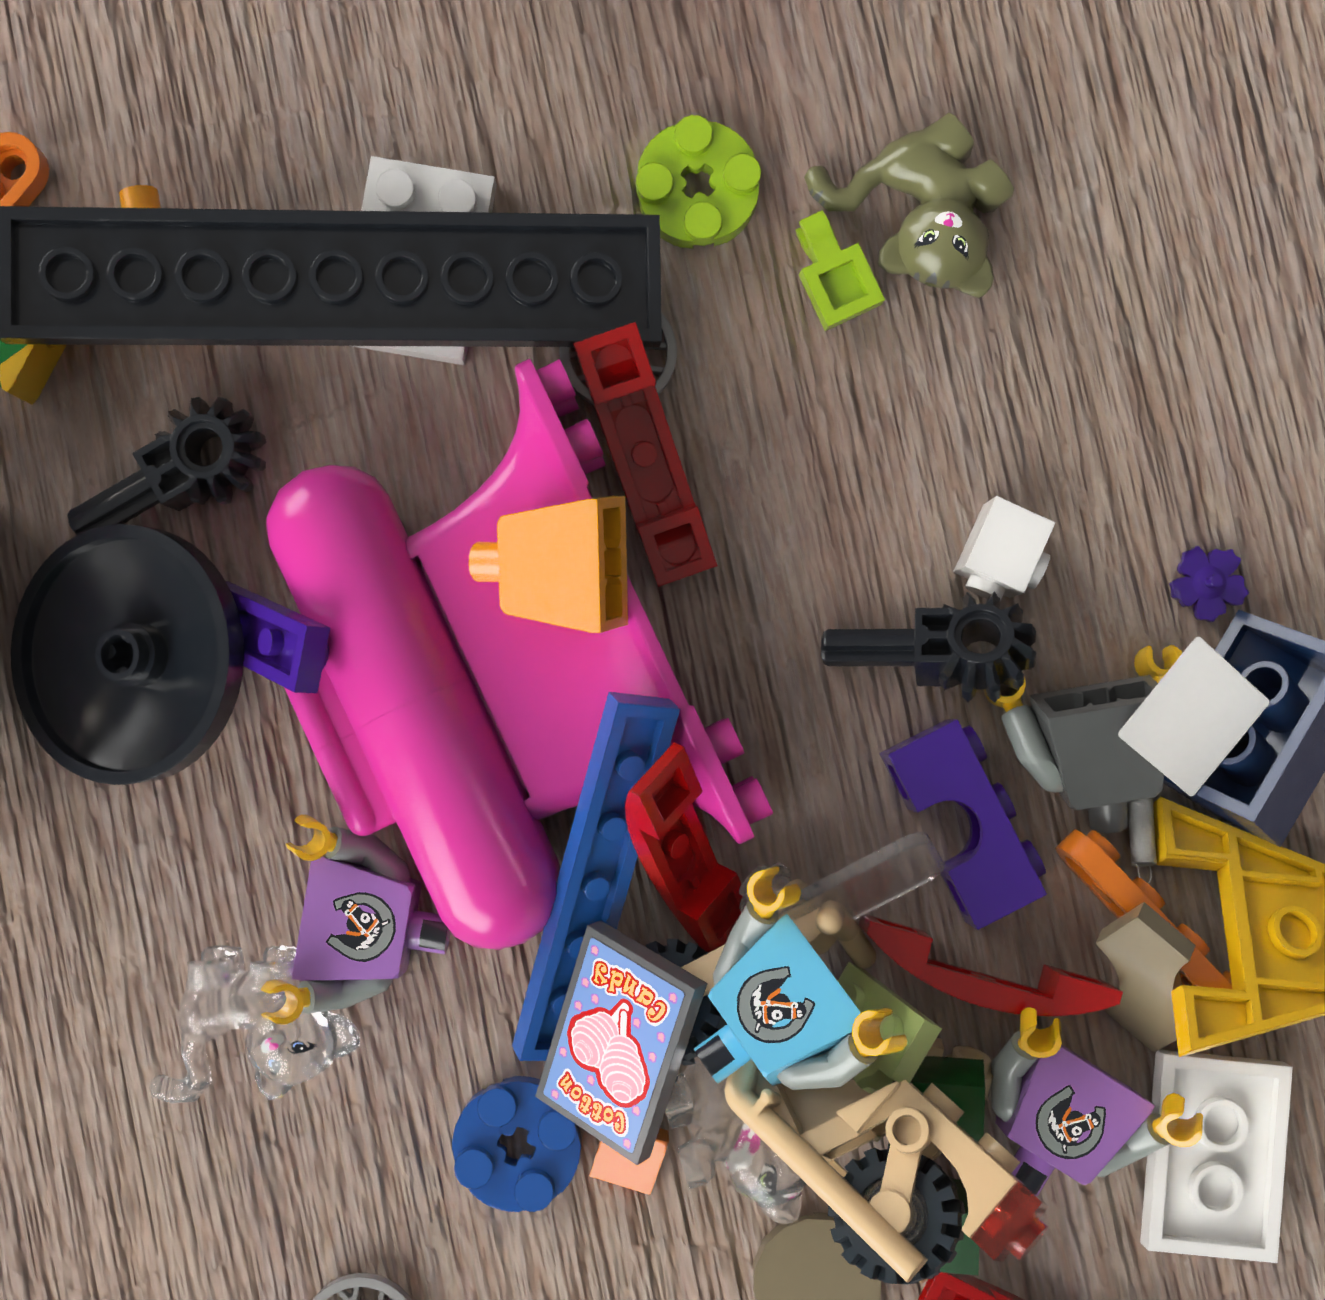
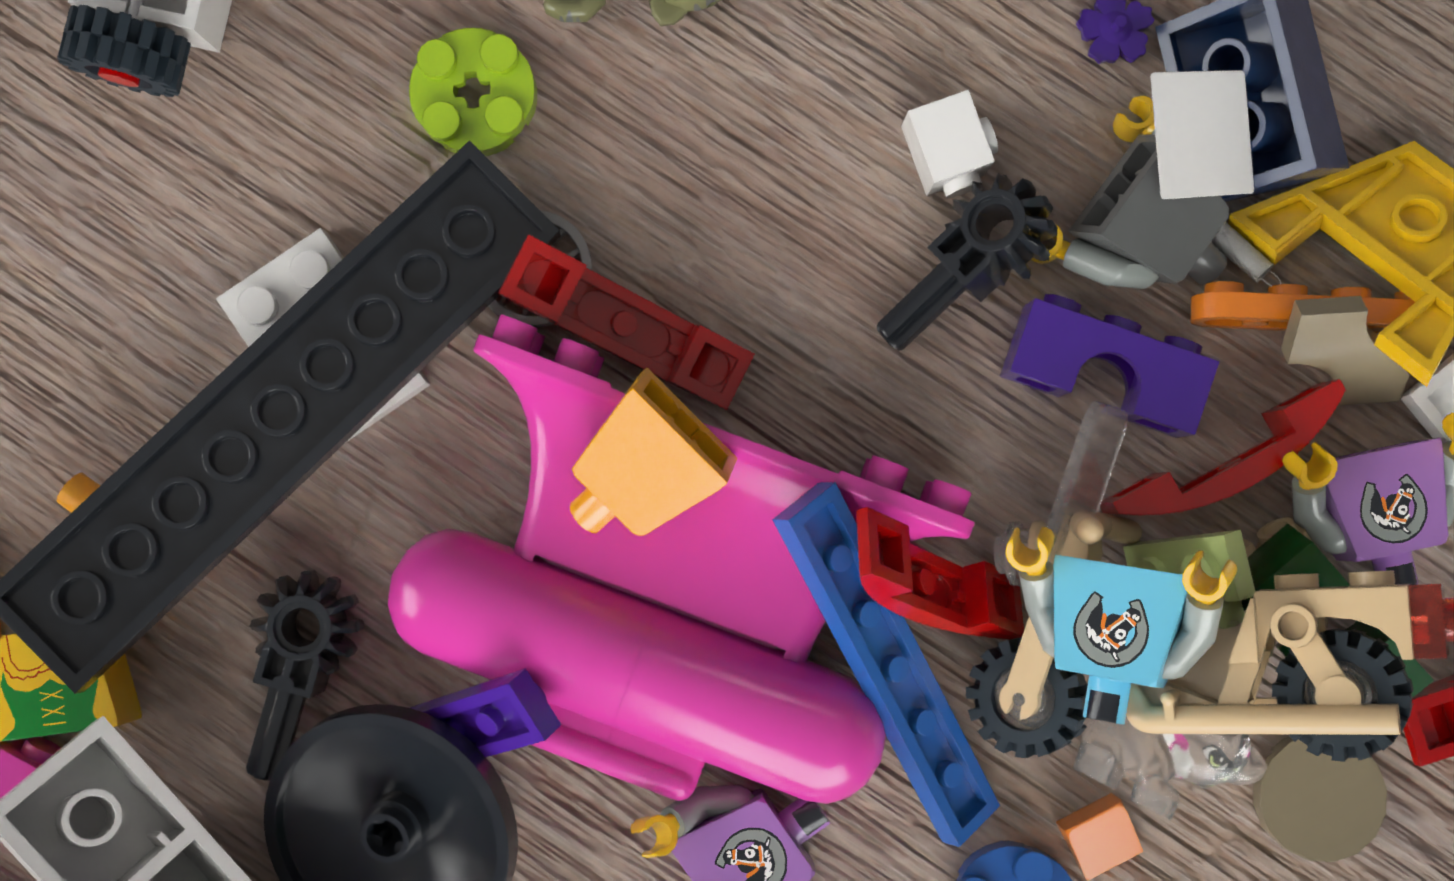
camera: 35 degrees left, 0 degrees up
tile [535,920,708,1165] -> none
lime plate [795,210,885,331] -> none

